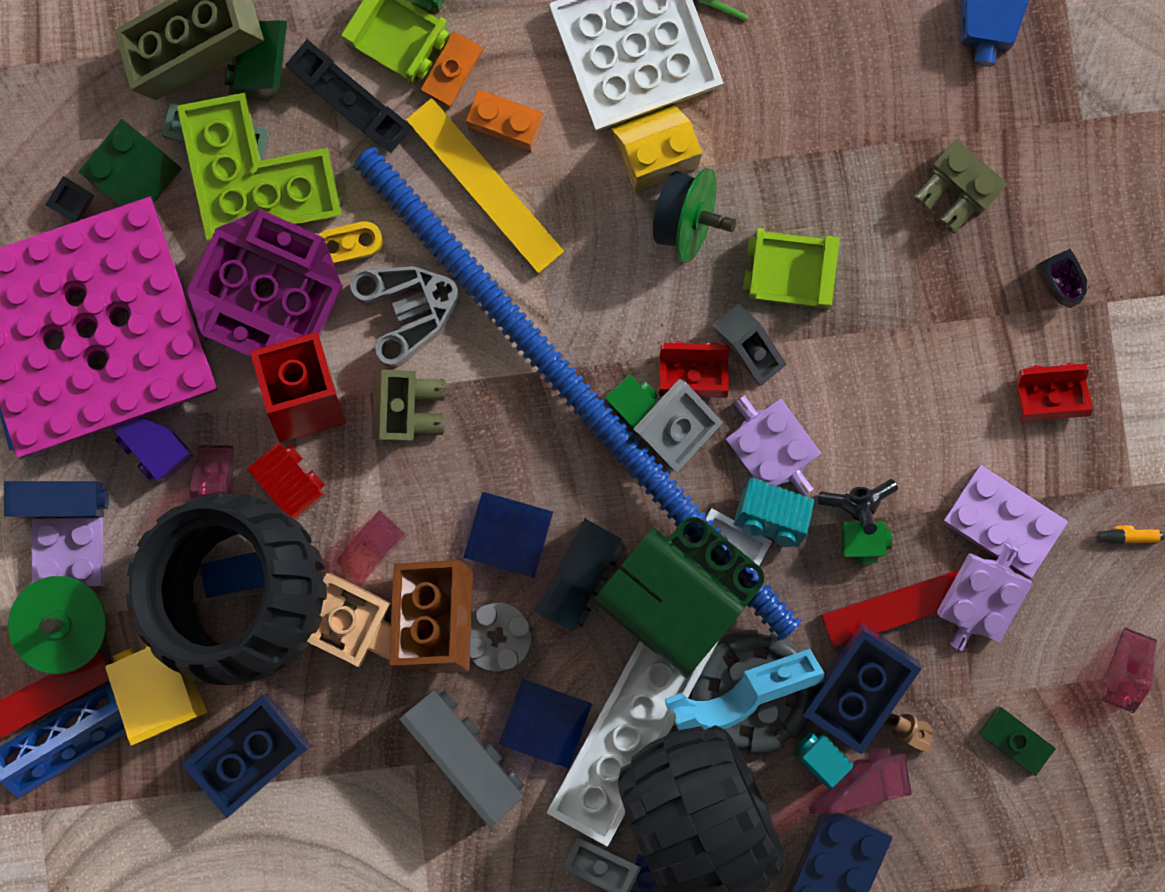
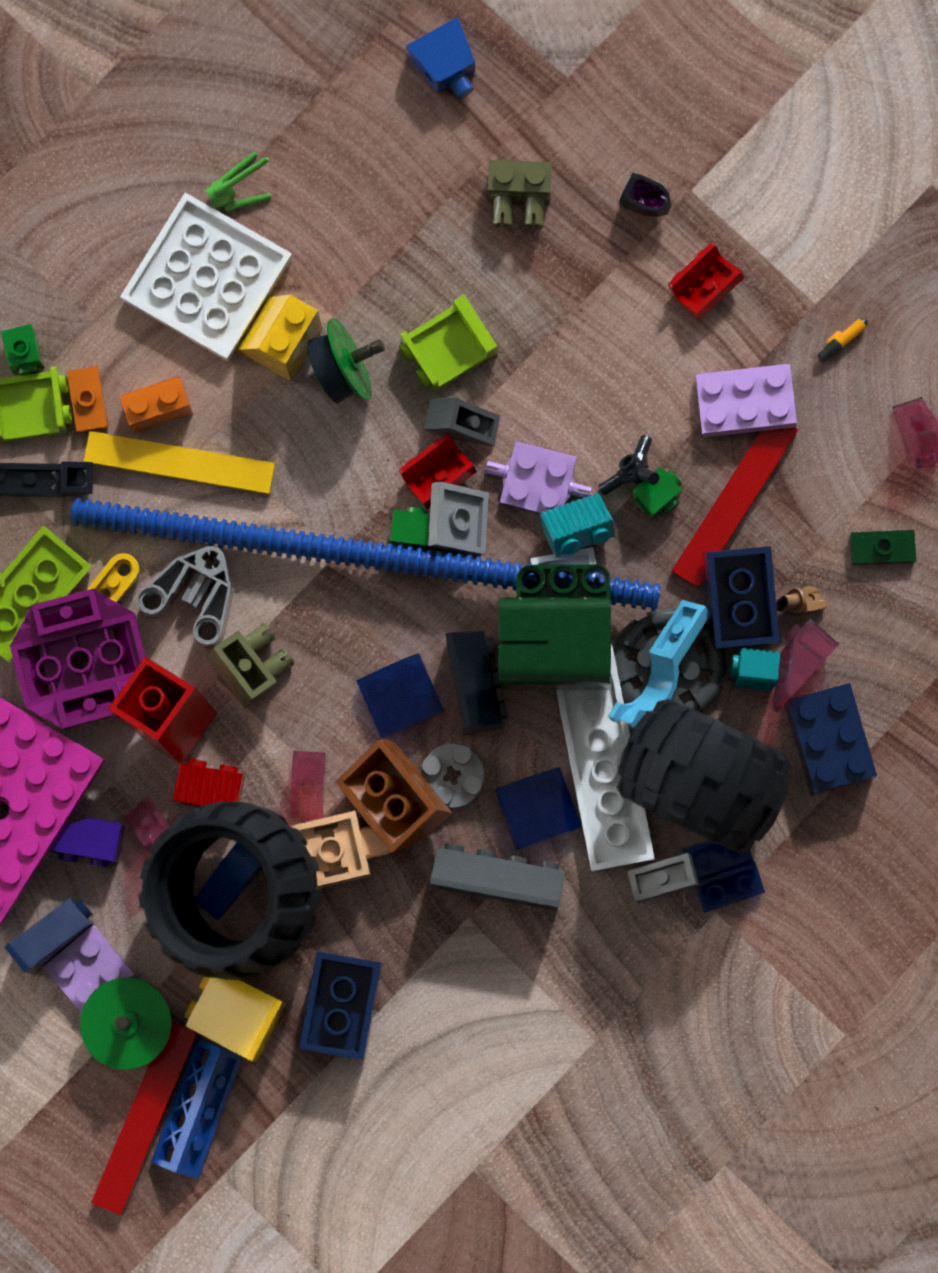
camera: 35 degrees left, 5 degrees down
lavender plate [937,543,1033,651] -> none

